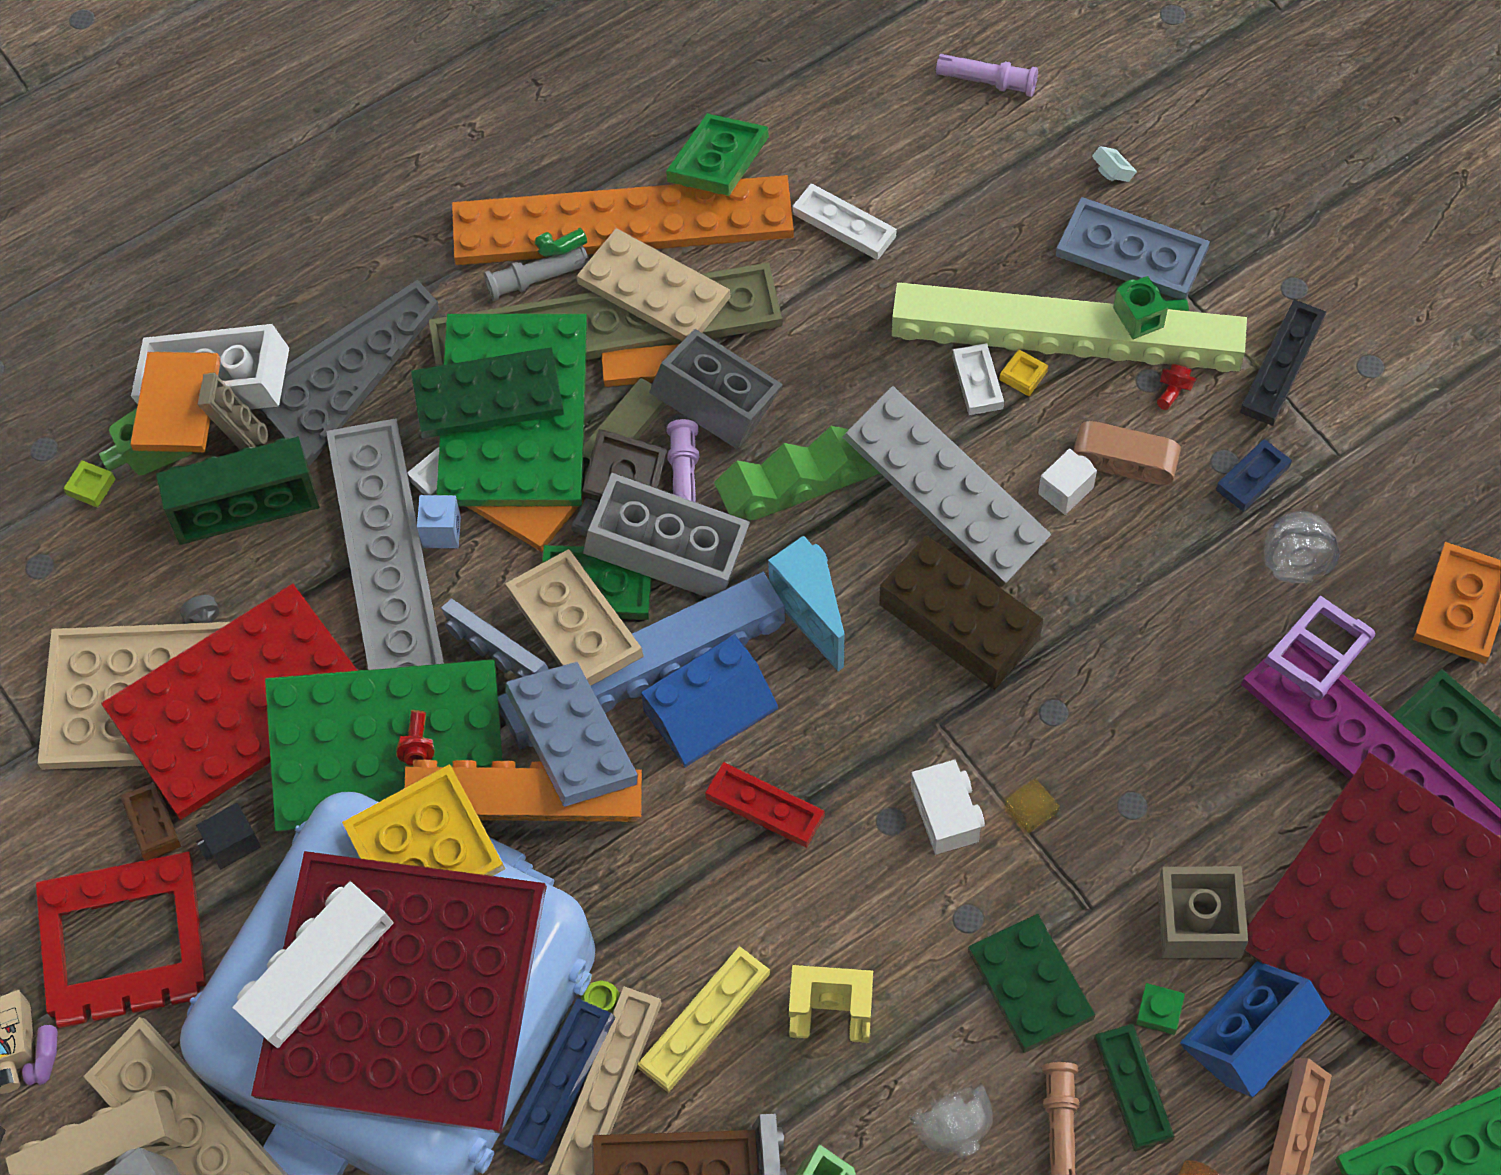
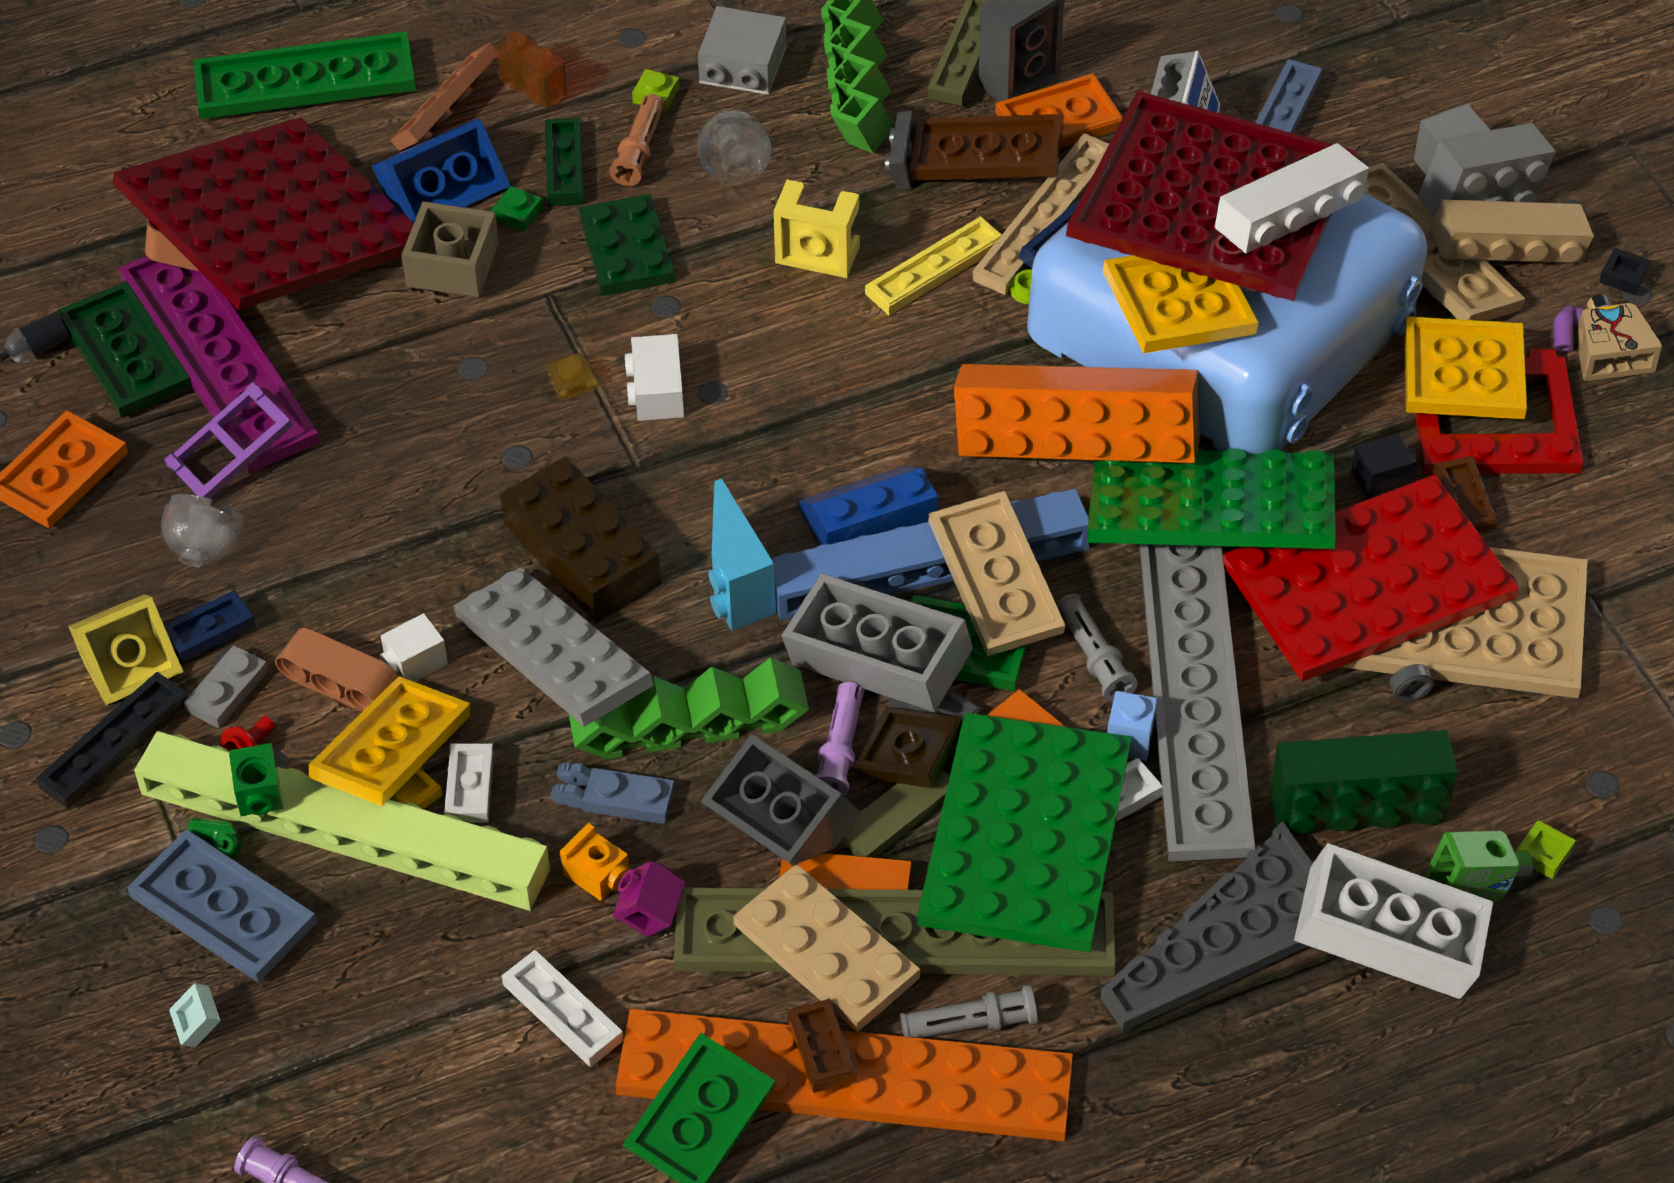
camera: 170 degrees left, 10 degrees down
orange tile [130,352,221,452] -> none
dark tan tile [198,373,268,450] -> none
red plate [396,710,434,766] -> none
dark green plate [411,347,564,439] -> none
sand blue plate [441,598,549,679] -> none
sand blue plate [506,662,638,807] -> none
green arm [534,228,588,257] -> none
red plate [705,762,825,848] -> none
none -> light yellow slope [68,594,183,705]
none -> light grey plate [184,645,269,729]
none -> yellow plate [309,676,471,806]
none -> sand blue hinge [550,762,675,824]
none -> light orange brick [560,823,630,901]
none -> magenta brick [613,861,685,937]
none -> reddish brown plate [787,998,857,1093]
none -> light grey pin [1057,594,1138,702]
none -> yellow plate [1404,316,1527,419]

